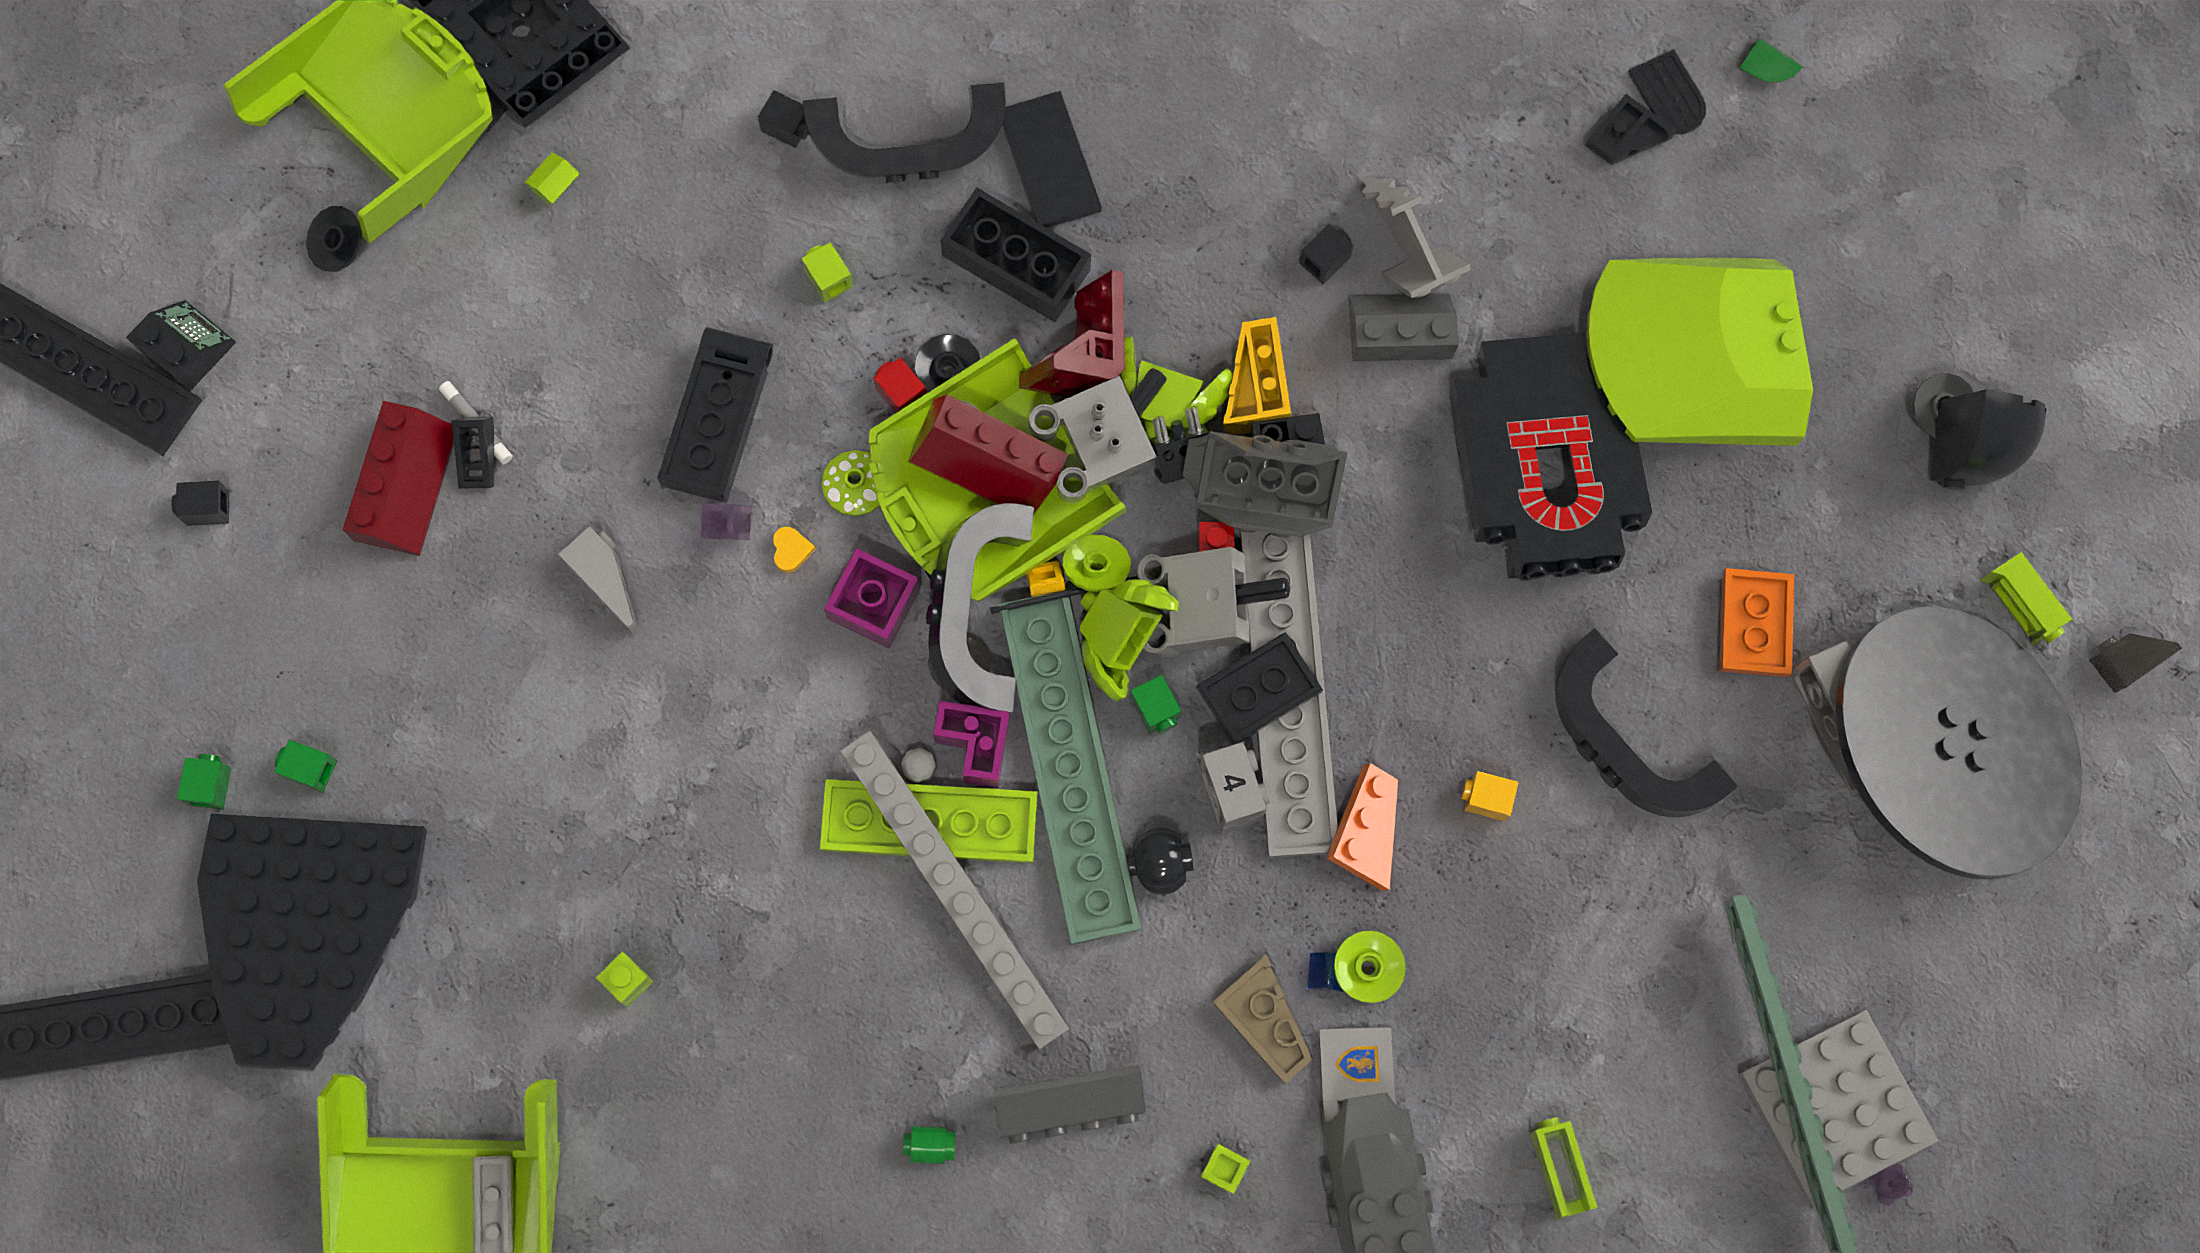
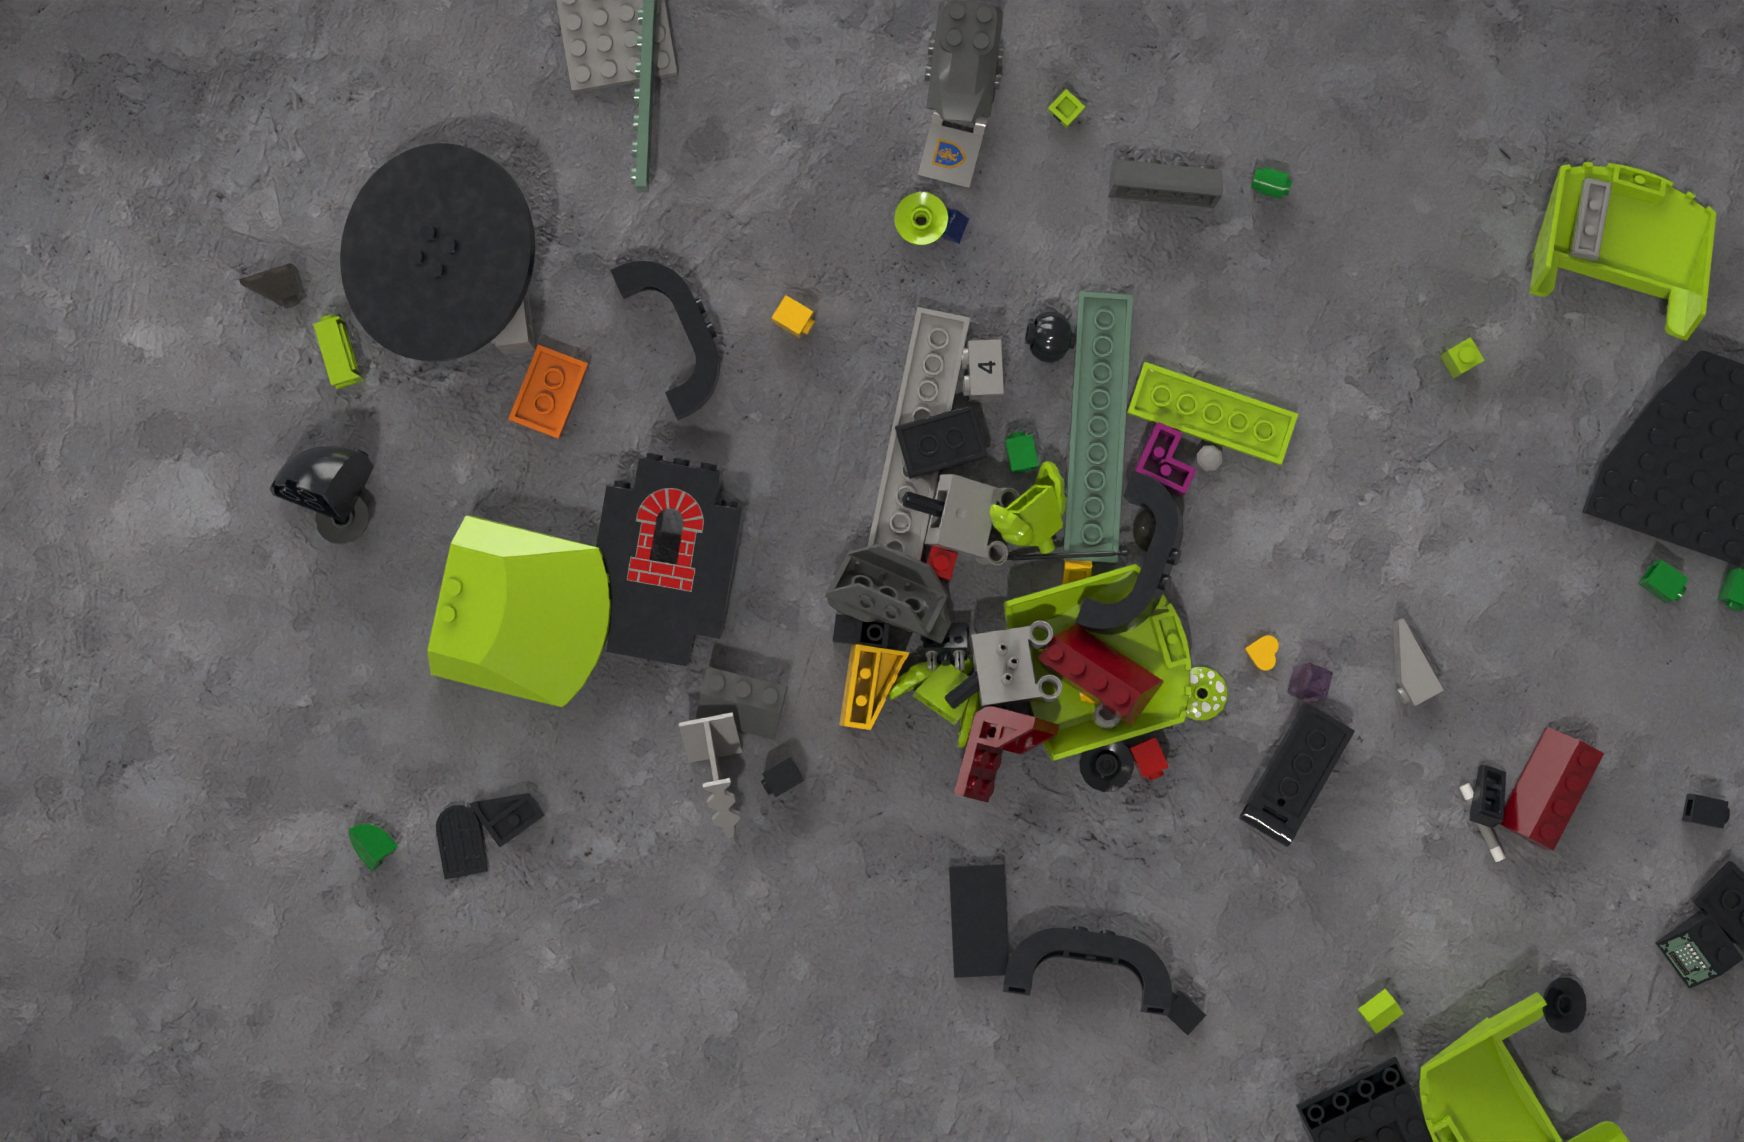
camera: 160 degrees left, 10 degrees up
lime brick [801,242,854,303] -> none
magenta brick [824,548,921,649] -> none
light grey plate [840,731,1069,1049] -> none
black brick [940,188,1091,323] -> none
lime dish [1062,534,1131,592] -> none
dark tan wing [1212,955,1312,1085] -> none
wing [1326,763,1398,891] -> none
lime window [1530,1117,1597,1220] -> none

